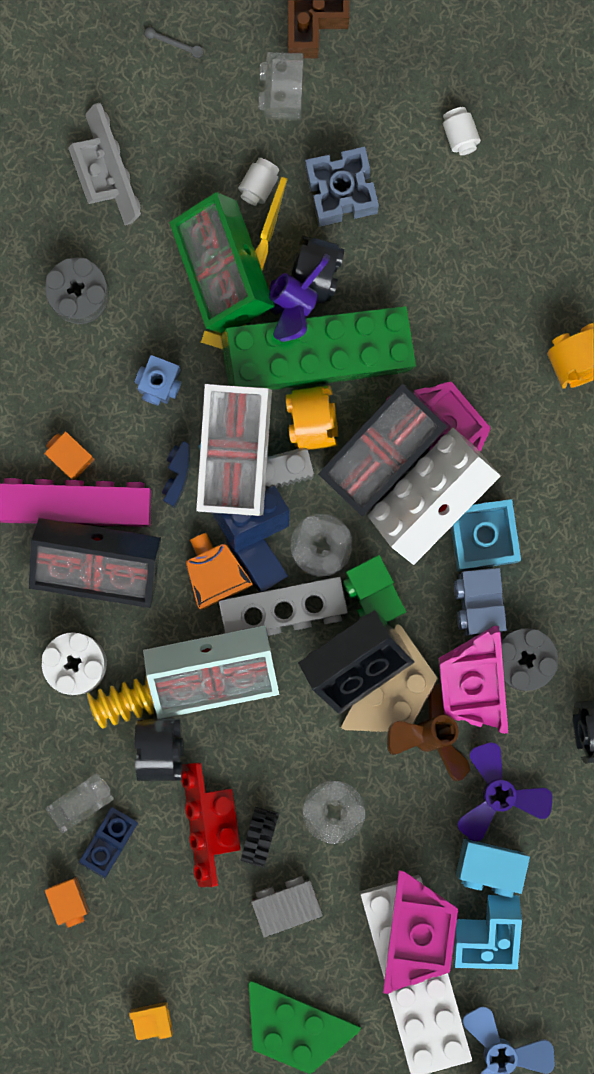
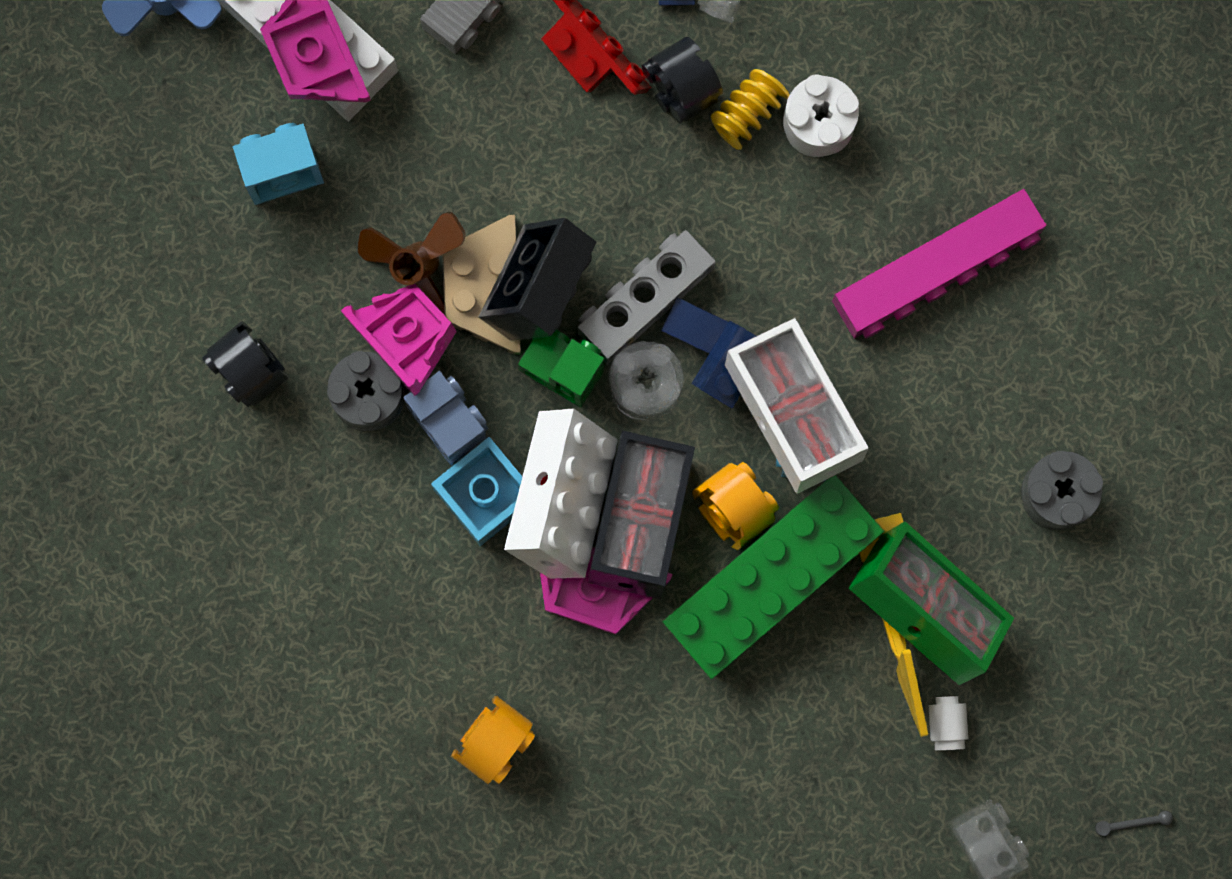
camera: 145 degrees right, 5 degrees down
brick [29,518,161,608] -> none
orange brick [44,431,95,480] -> none
light grey bracket [68,103,141,225] -> none
medium blue brick [135,355,181,406] -> none
brick [143,626,279,719] -> none
dark blue slope [162,441,190,508] -> none
orange torso [186,533,253,610] -> none
black tyre [240,807,279,868] -> none
light grey brick [265,448,314,490] -> none
dark purple piece [269,253,330,342] -> none
black brick [291,235,345,304] -> none
clear brick [303,780,366,844] -> none
sand blue brick [305,147,379,227] -> none
medium azure brick [453,895,522,969] -> none
dark purple piece [457,743,553,842] -> none

